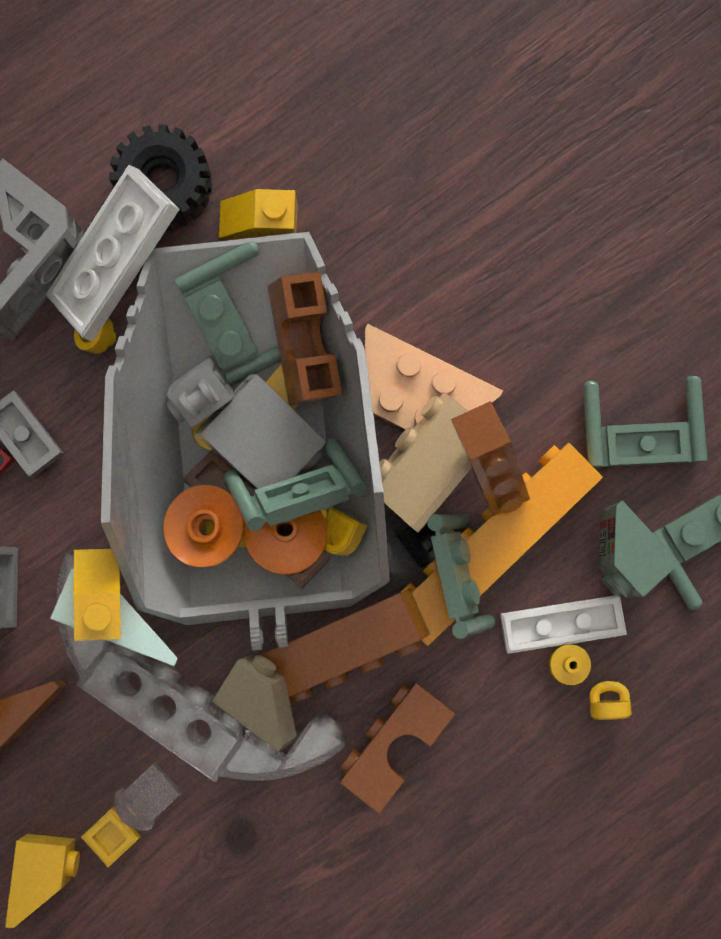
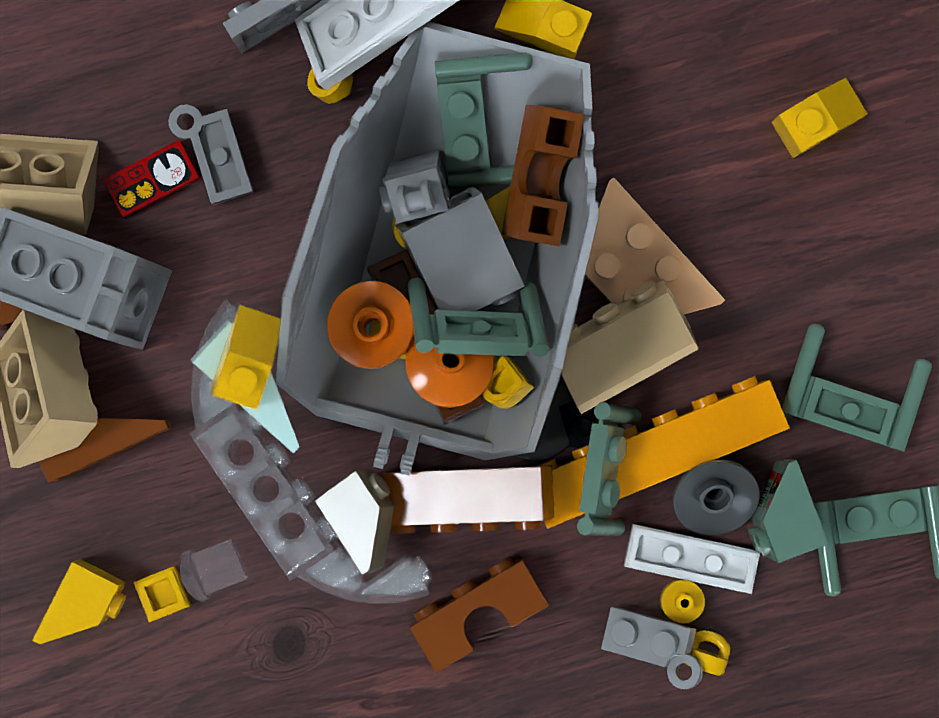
camera: 20 degrees right, 5 degrees up
dark orange arch [451,401,530,516] -> none
none -> light grey hinge [601,607,703,689]
none -> dark grey dish [673,460,760,535]
none -> yellow slope [771,78,868,159]

